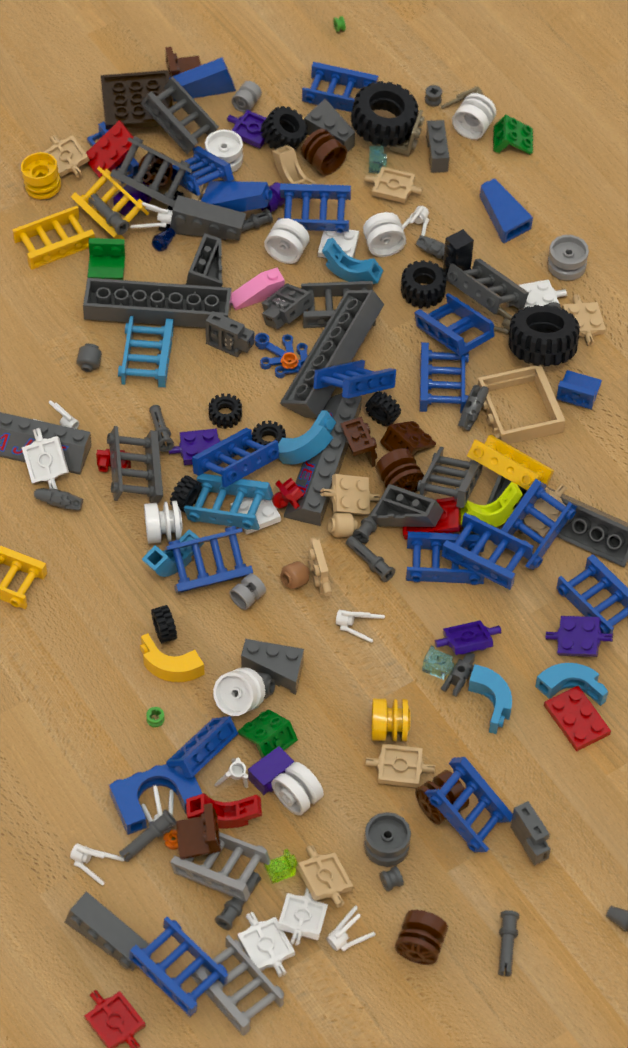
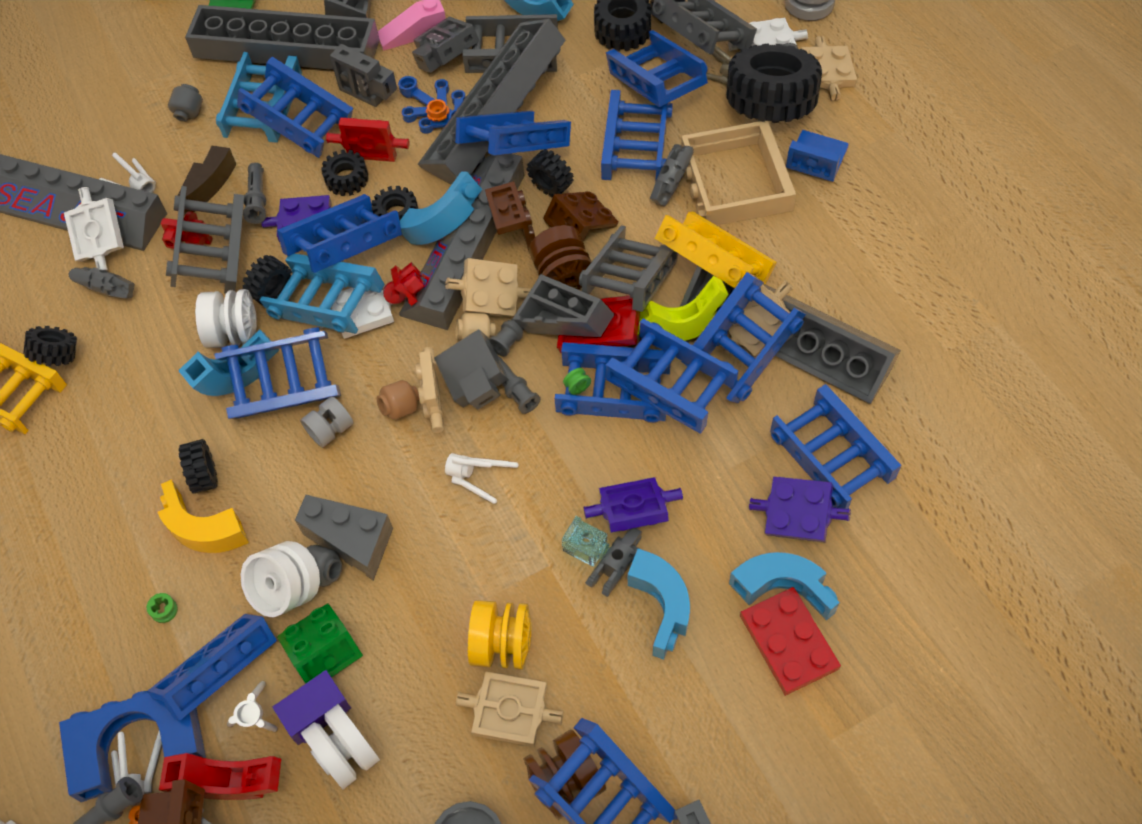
camera: 10 degrees right, 5 degrees up
none -> black tyre [23,326,77,366]
none -> dark brown slope [177,145,237,216]
none -> blue fence [237,57,353,158]
none -> red plate [326,118,410,162]
none -> dark grey piece [434,329,509,410]
none -> bright green bush [563,368,591,395]

